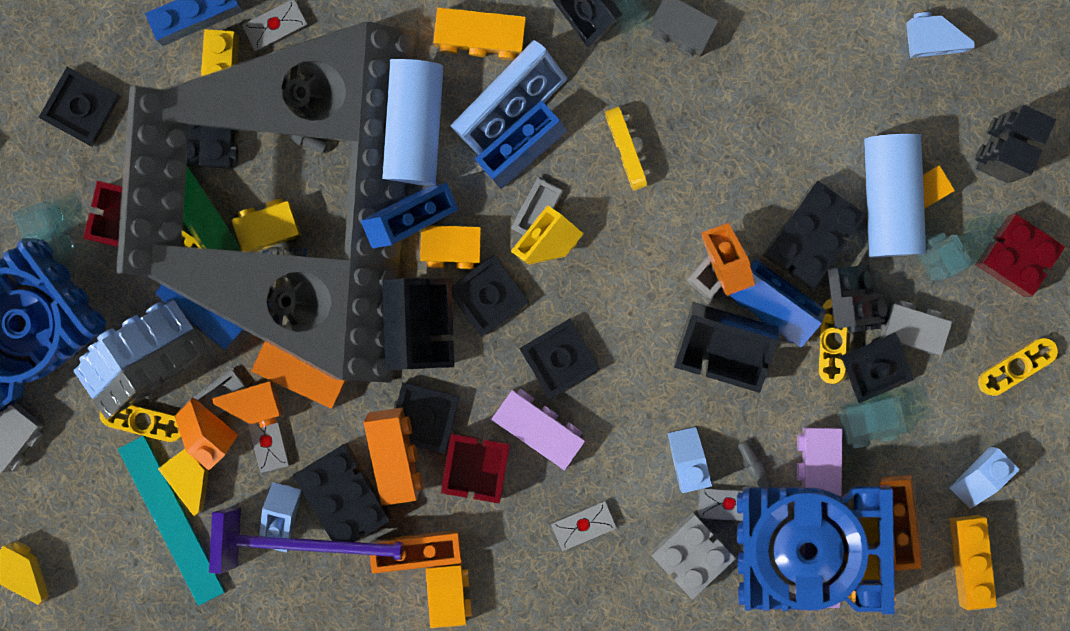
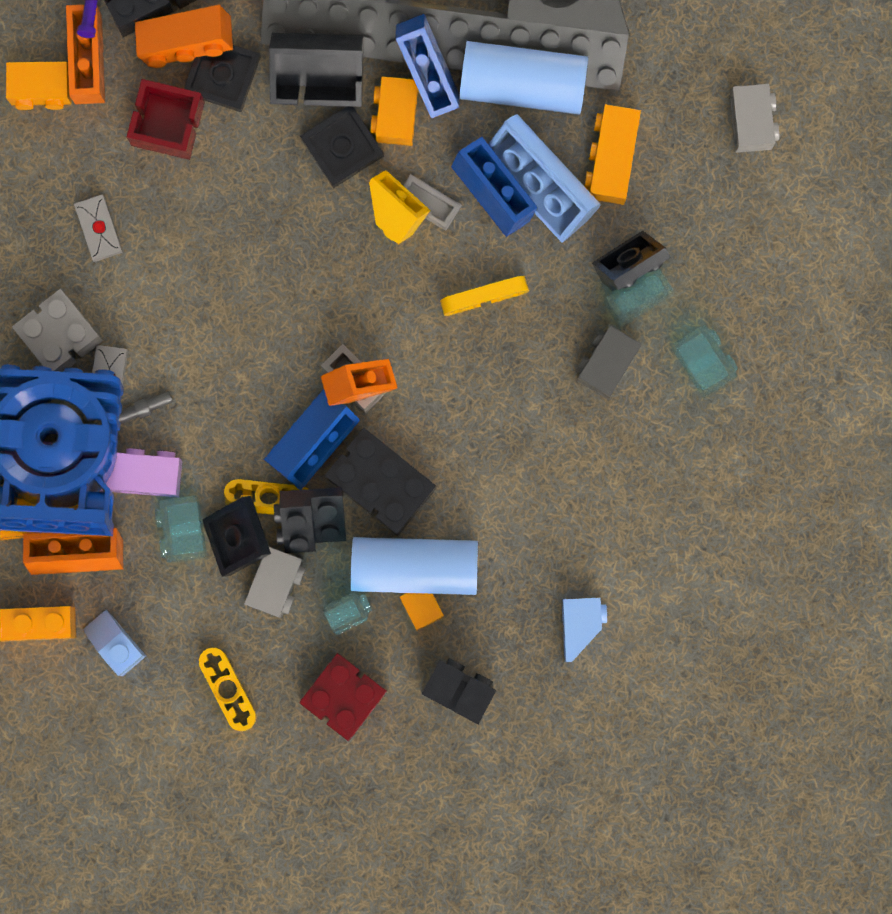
camera: 90 degrees right, 5 degrees down
lavender brick [491,388,585,471] -> none
black plate [519,319,600,399] -> none
light blue slope [667,427,712,493] -> none
black piece [674,302,779,393] -> none

